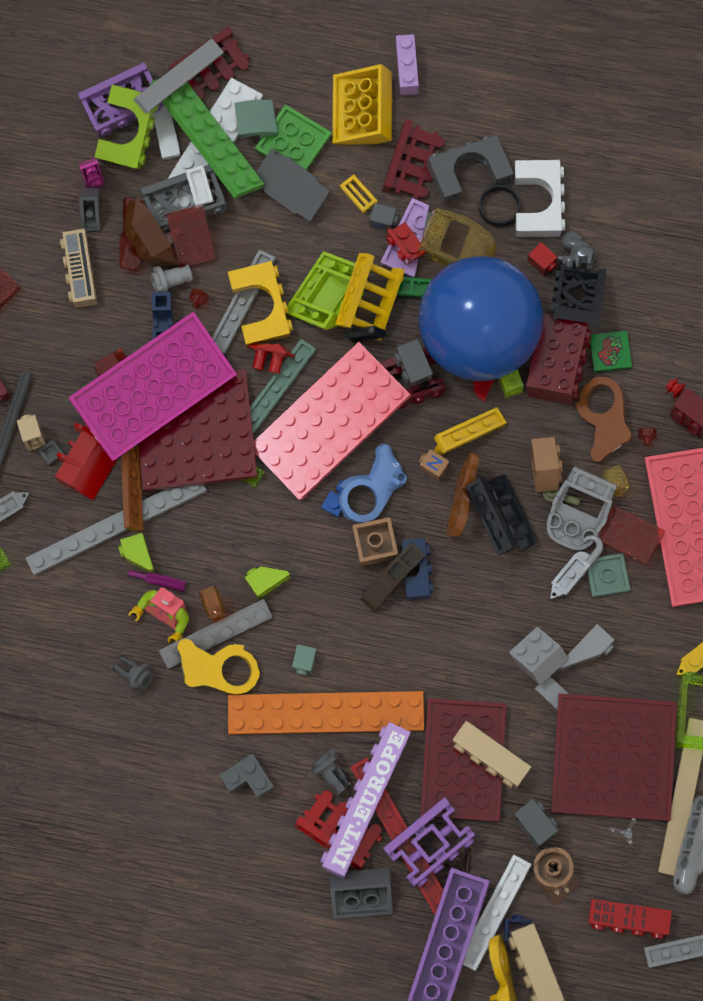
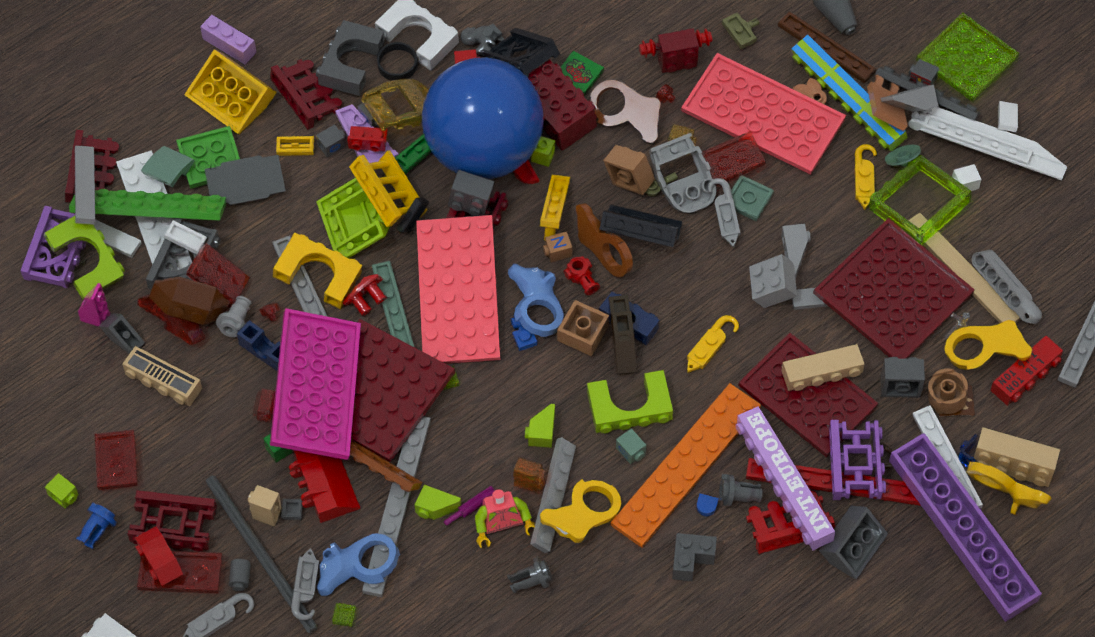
camera: 55 degrees left, 15 degrees down
none -> medium blue animal [317,533,400,596]
none -> red connector [563,256,600,296]
none -> lime arch [587,370,673,433]
none -> yellow plate [687,315,739,373]
none -> blue tile [696,493,719,516]
none -> yellow animal [945,320,1032,370]

